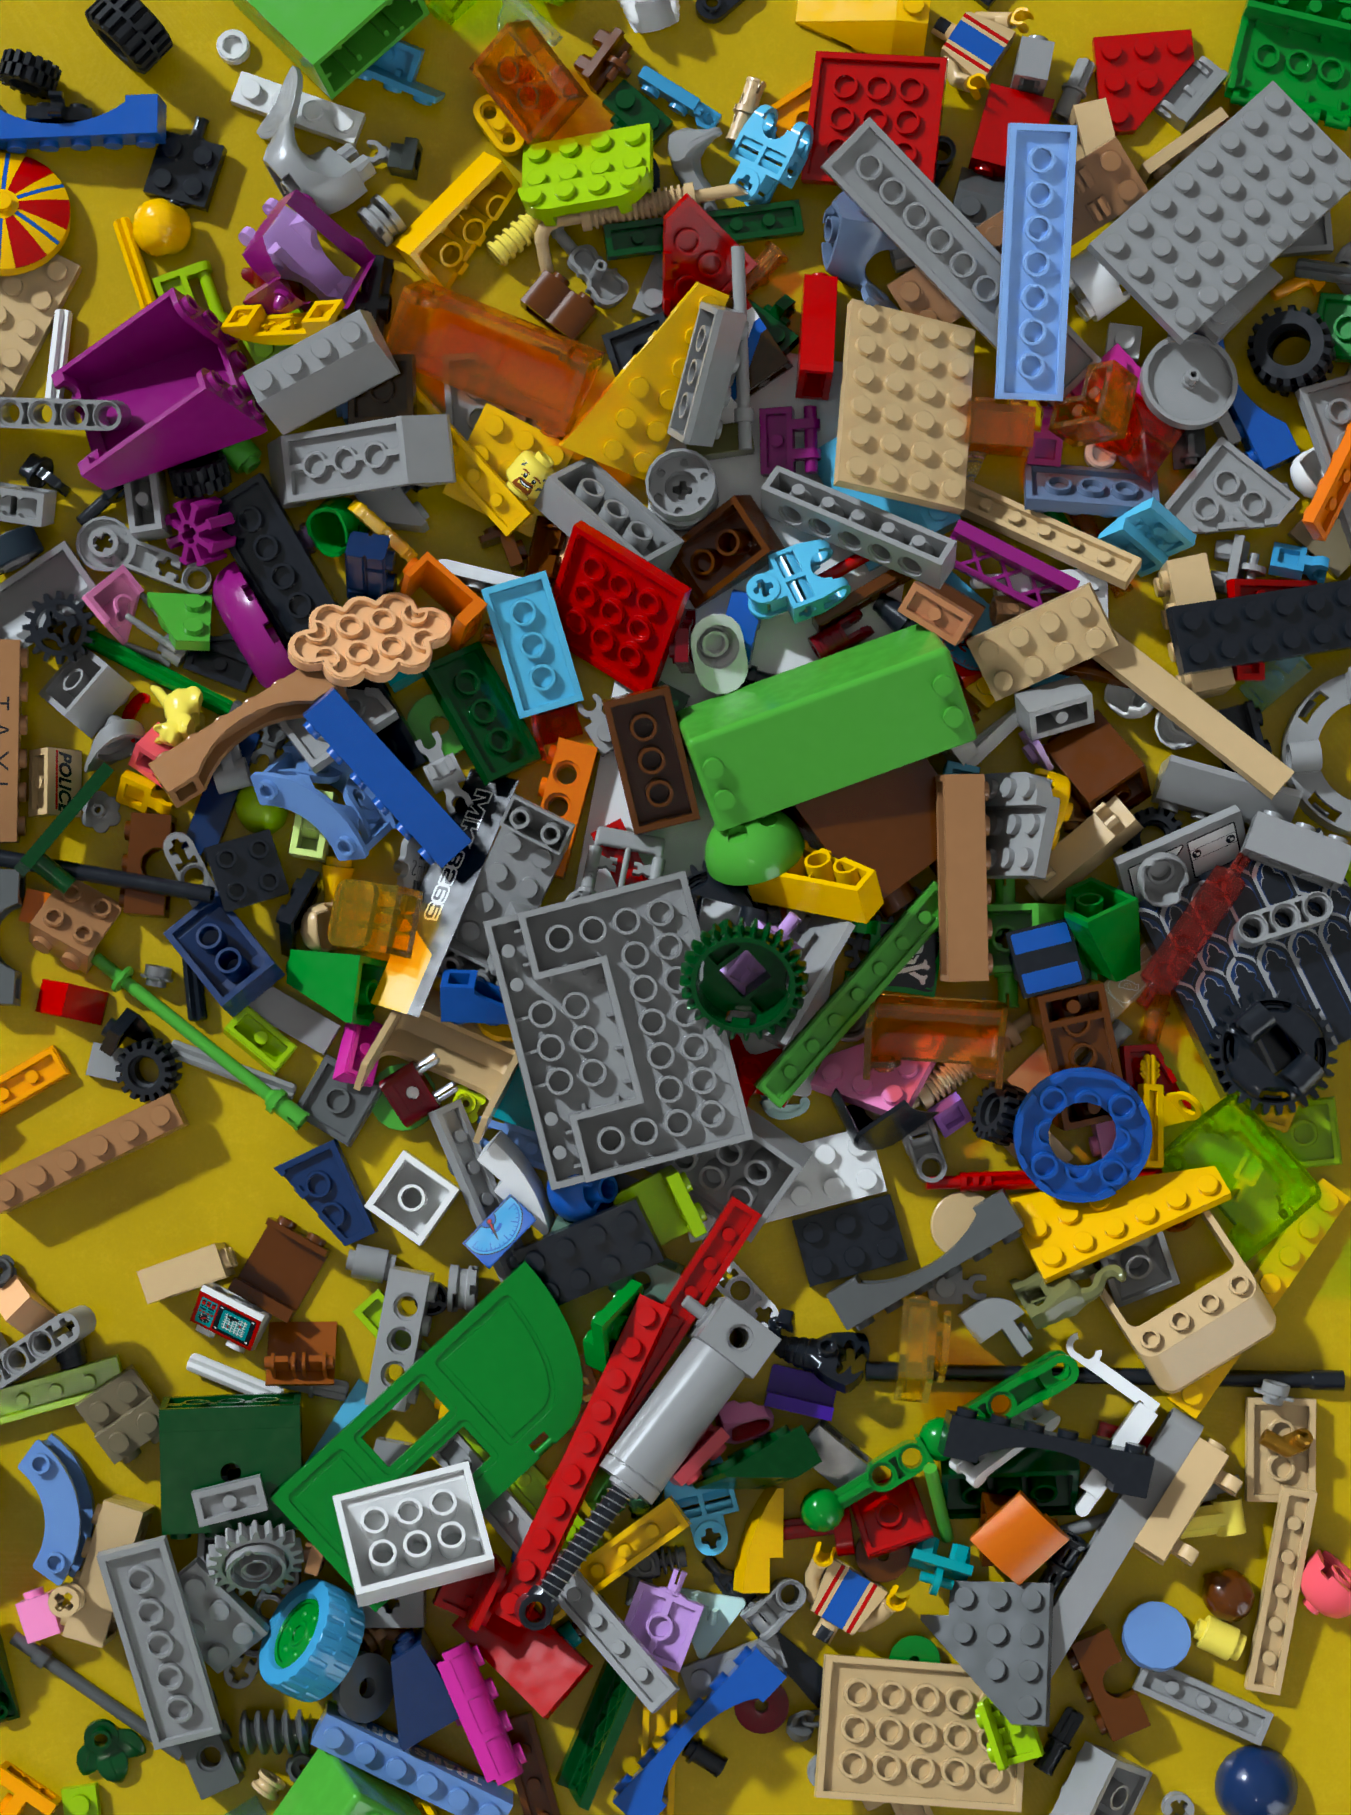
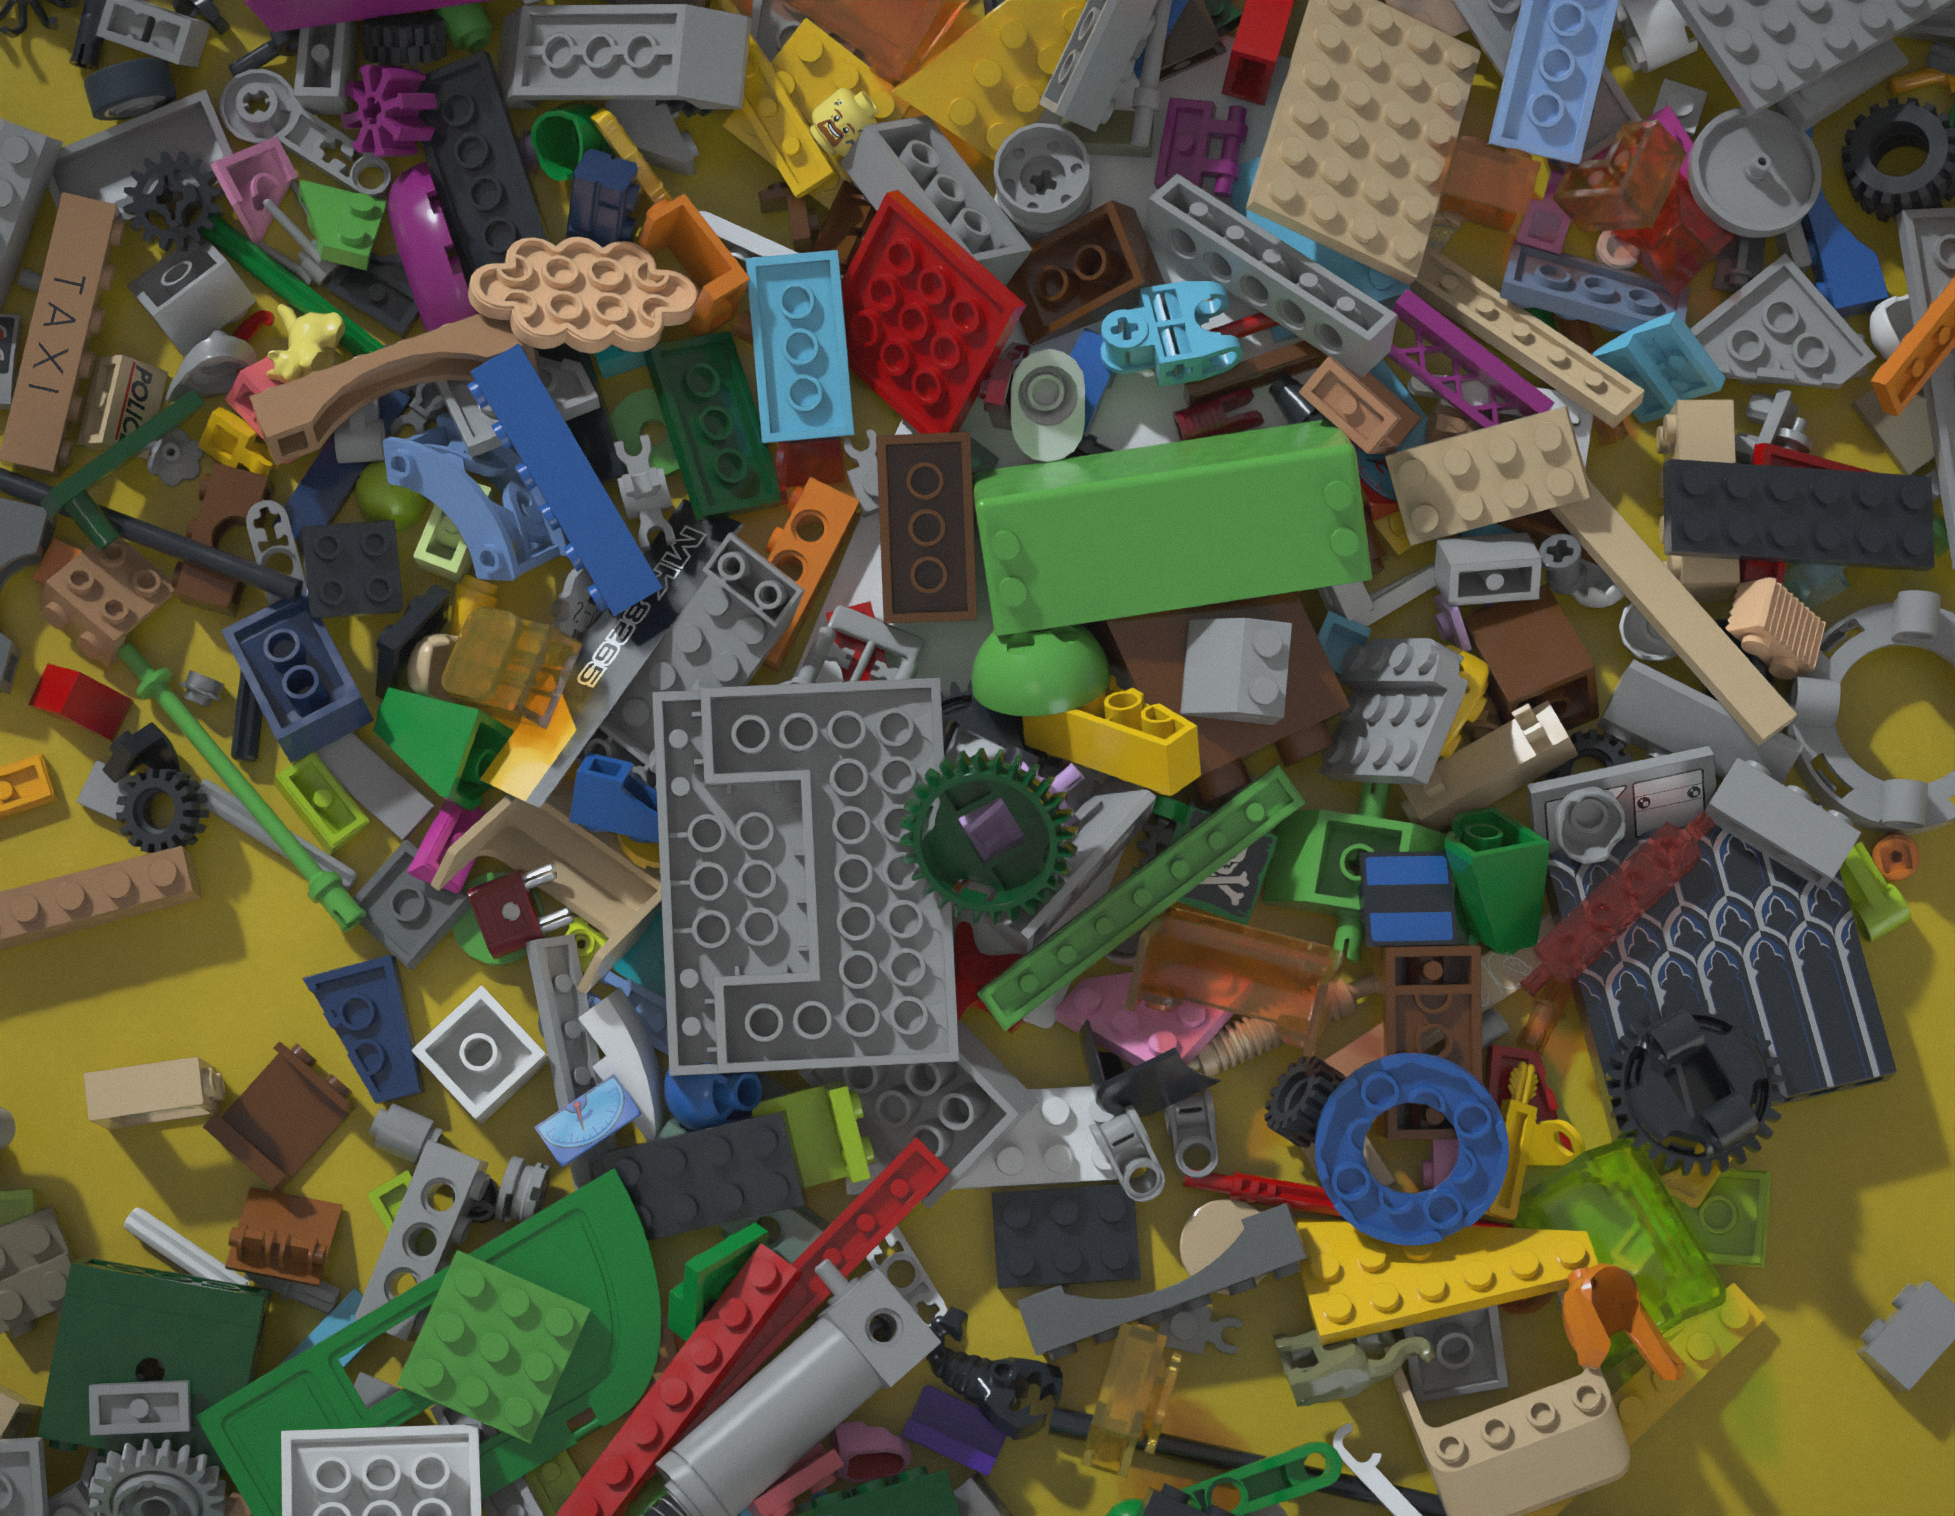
camera: 10 degrees right, 5 degrees down
slope [190,1282,272,1354] -> none
light aqua piece [760,1095,810,1120] -> none
medium lavender plate [928,1091,972,1138] -> none
medium nougat brick [935,774,993,982] -> none
light grey brick [957,1297,1033,1357] -> none
light grey beam [1232,891,1334,948] -> none
dark azure plate [1268,542,1330,583] -> none
none -> bright green plate [397,1250,591,1444]
none -> light grey piece [1089,1104,1165,1202]
none -> light grey slope [1180,618,1292,725]
none -> dark grey bush [1539,534,1588,595]
none -> orange piece [1562,1263,1685,1380]
none -> light nougat brick [1726,577,1826,679]

